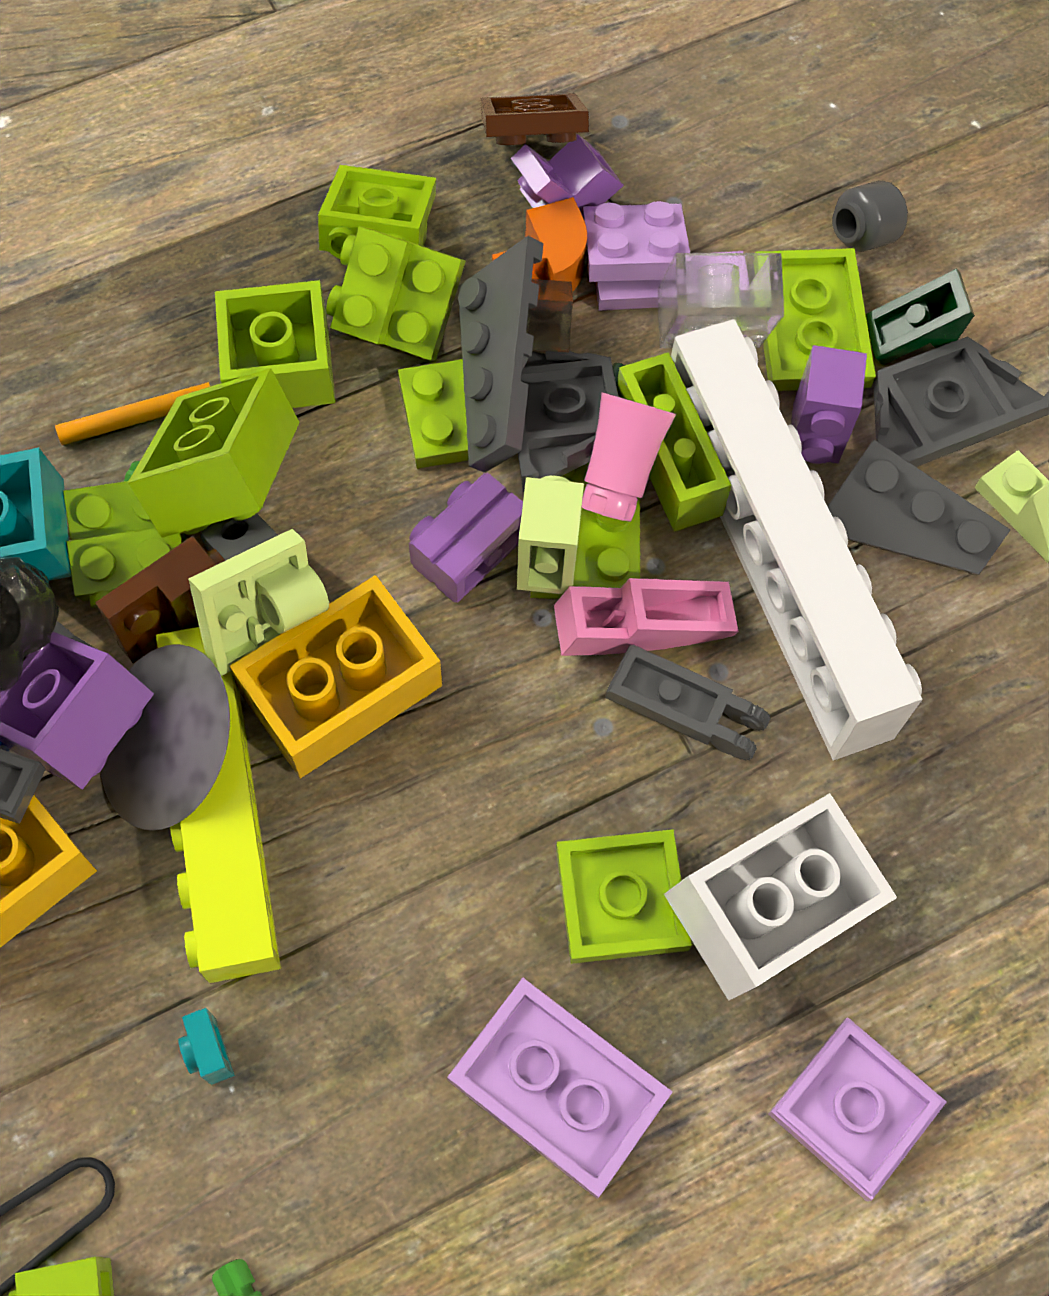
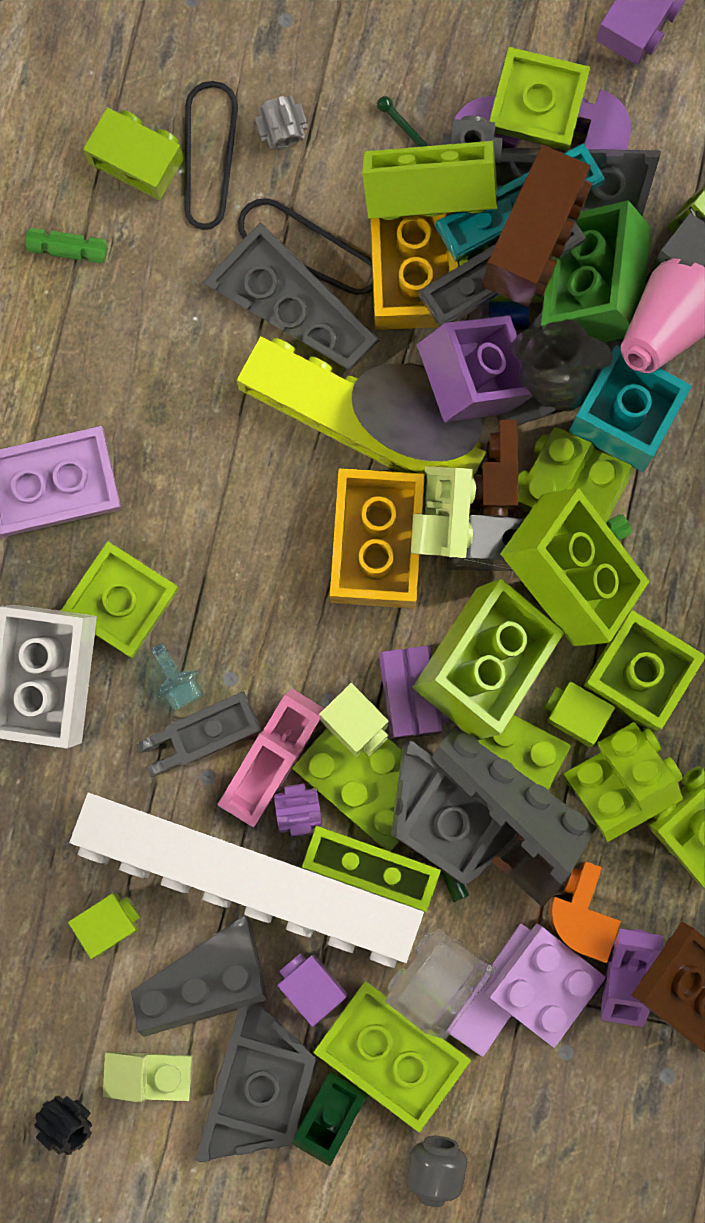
camera: 135 degrees right, 15 degrees up
light orange bar [55,382,210,445] -> none
teal plate [178,1008,235,1085] -> none
bright pink plant [581,392,676,522] -> none
none -> lime brick [68,893,141,959]
none -> clear light blue piece [151,643,204,711]
none -> dark grey wing [203,222,380,370]
none -> black piece [238,198,373,295]
none -> medium lavender gear [274,783,322,837]
none -> lime brick [412,578,564,740]
none -> lime brick [544,681,615,748]

